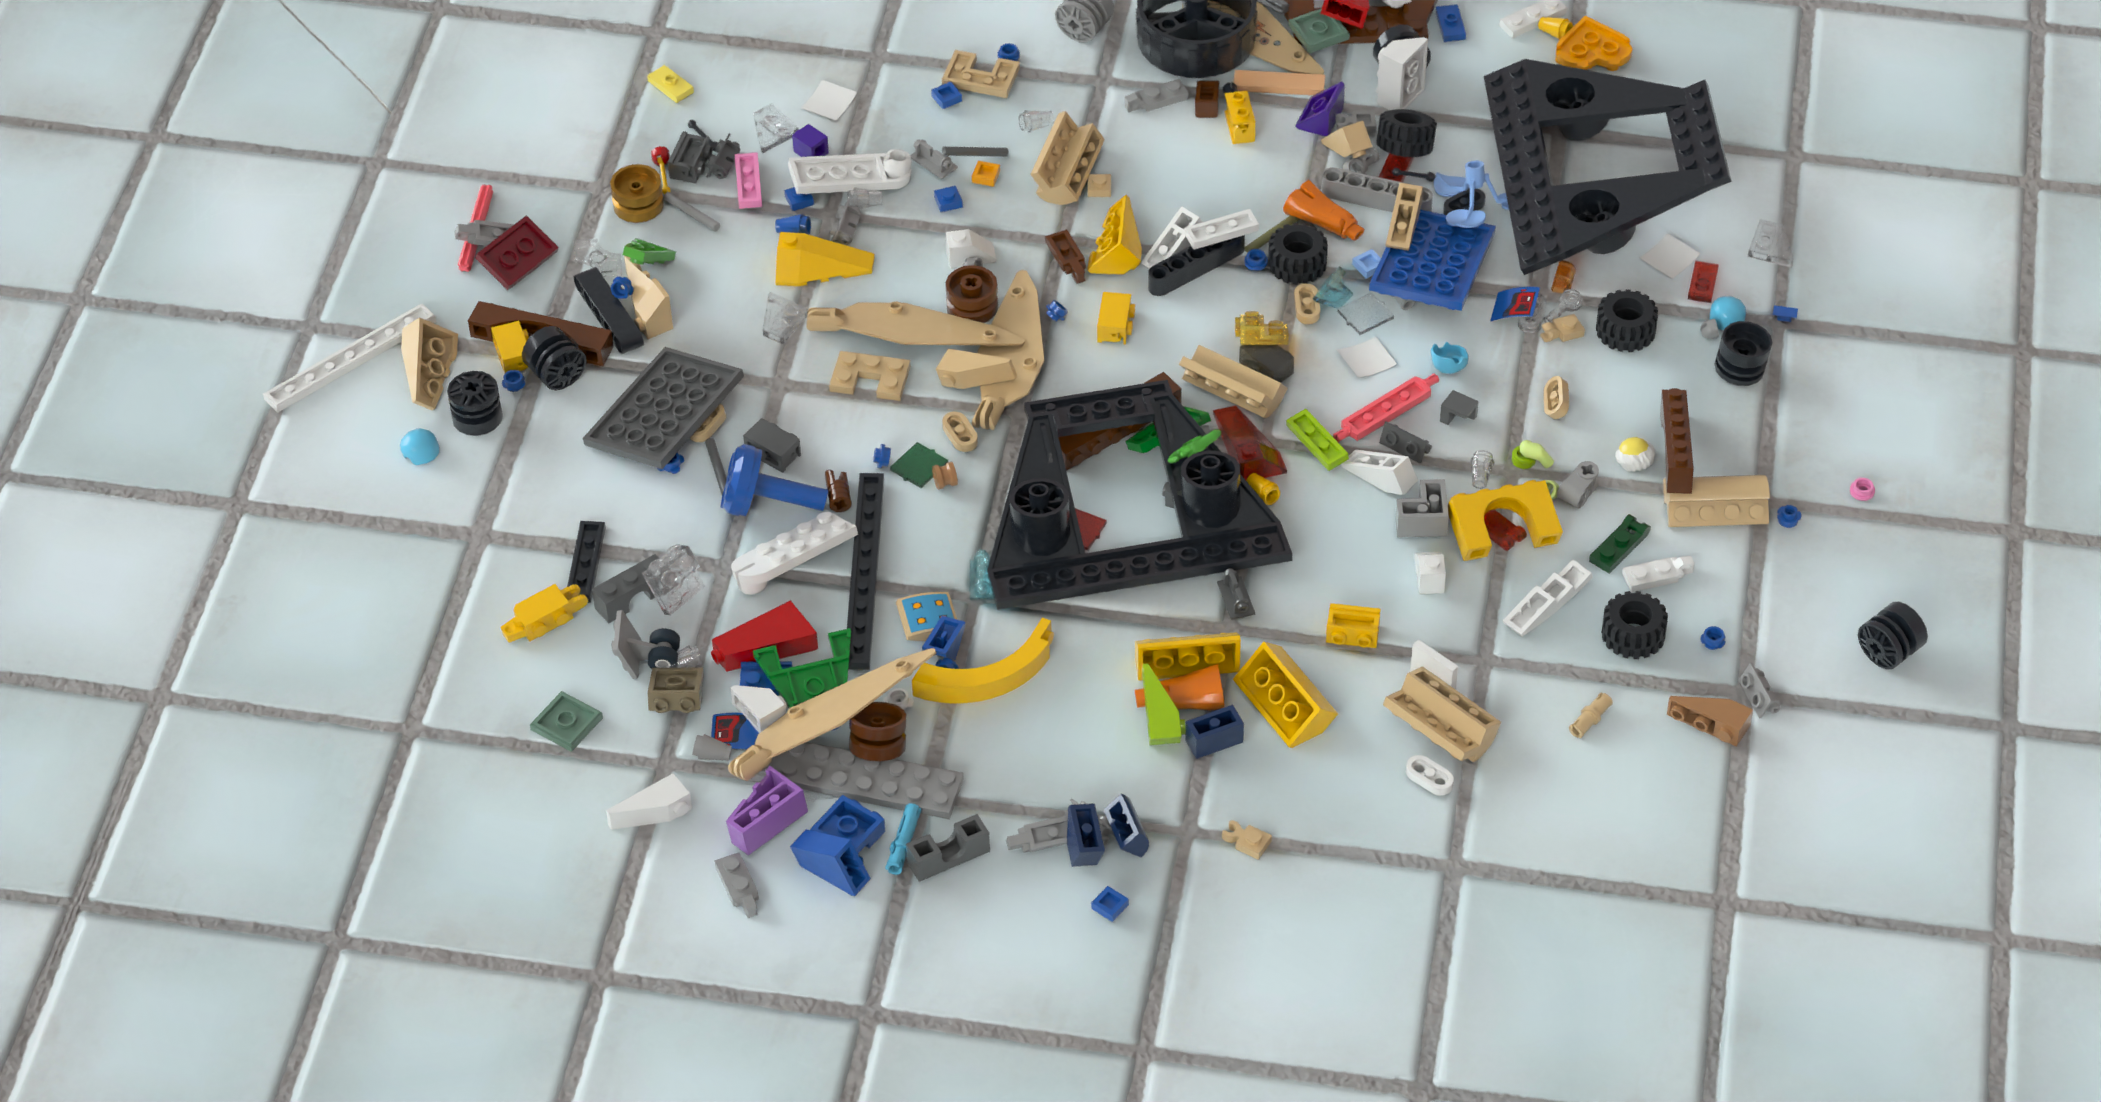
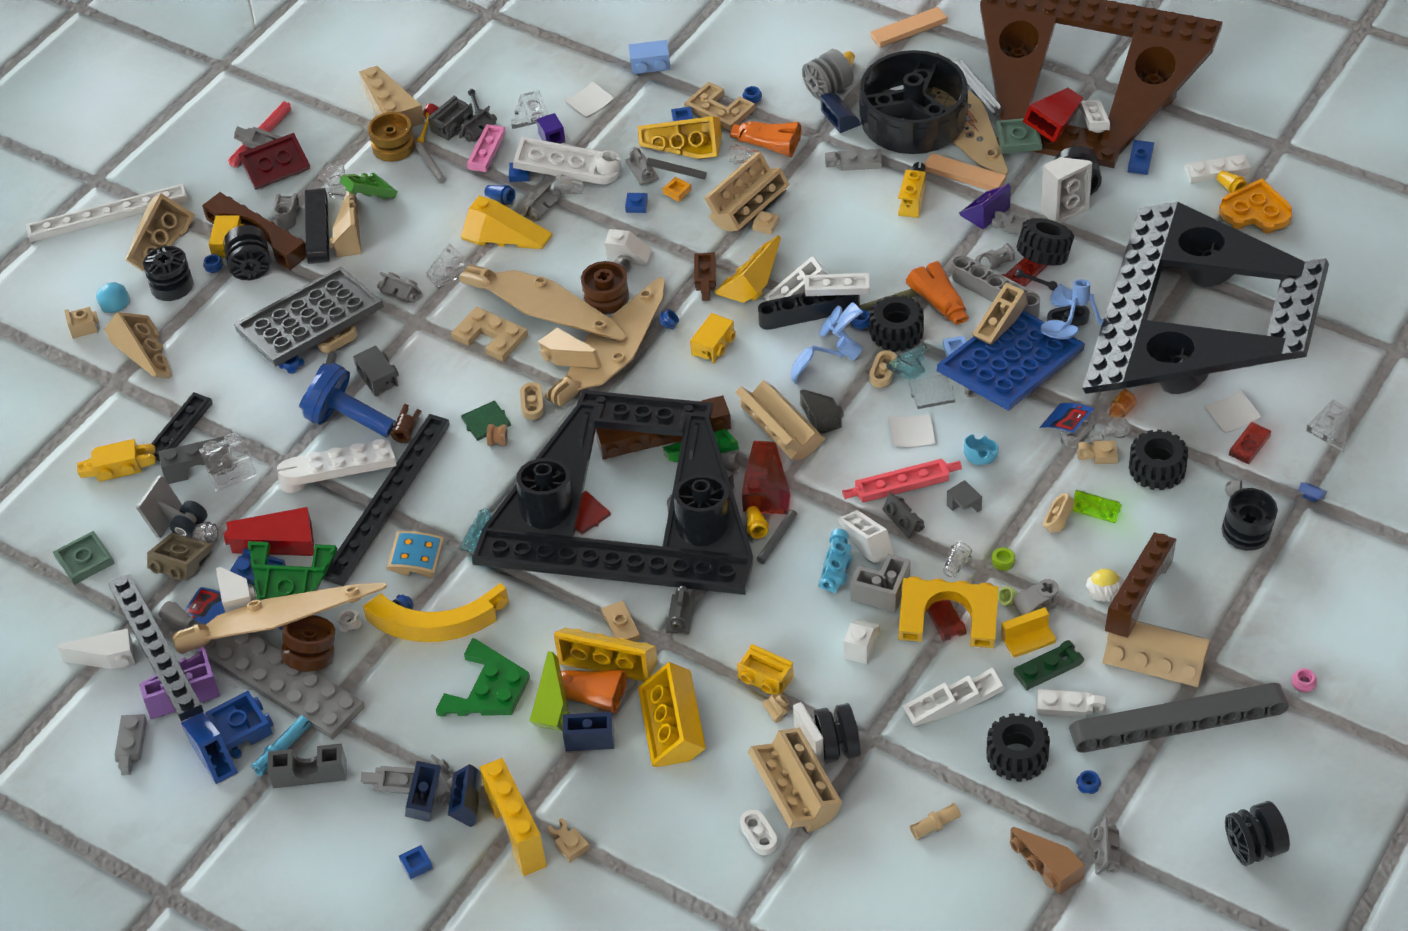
camera: 25 degrees right, 0 degrees up
blue plate [611,276,634,299] -> none
light yellow plate [647,65,694,103] -> none
blue plate [873,444,891,468] -> none
blue slope [922,615,965,660] -> none
bright green piece [1168,429,1221,464] -> none
reddish brown slope [1195,80,1220,118] -> none
clear yellow plate [1235,311,1289,345] -> none
lime plate [1286,408,1349,471] -> none
tan slope [1321,121,1372,159] -> none
yellowish green arm [1520,440,1554,468] -> none
medium azure hair [1709,296,1746,330] -> none
blue plate [1777,505,1802,528] -> none
none -> tan brick [64,307,99,339]
none -> tan wedge [104,312,172,378]
none -> plate [108,574,204,722]
none -> light grey piece [274,193,299,230]
none -> tan wedge [359,66,425,127]
none -> light grey hinge [377,272,422,302]
none -> green wing [436,638,530,716]
none -> yellow arch [479,757,547,877]
none -> tan plate [601,601,641,642]
none -> light blue brick [628,40,670,74]
none -> yellow wedge [637,116,722,159]
none -> orange piece [730,121,802,158]
none -> dark grey bar [757,509,797,564]
none -> tan plate [763,694,790,723]
none -> light blue plant [791,303,863,384]
none -> black wheel [814,703,861,763]
none -> medium azure brick [818,529,852,593]
none -> dark blue brick [820,93,861,133]
none -> yellow panel [1001,607,1056,658]
none -> dark grey beam [1069,683,1289,753]
none -> clear neon green hinge [1072,490,1122,523]

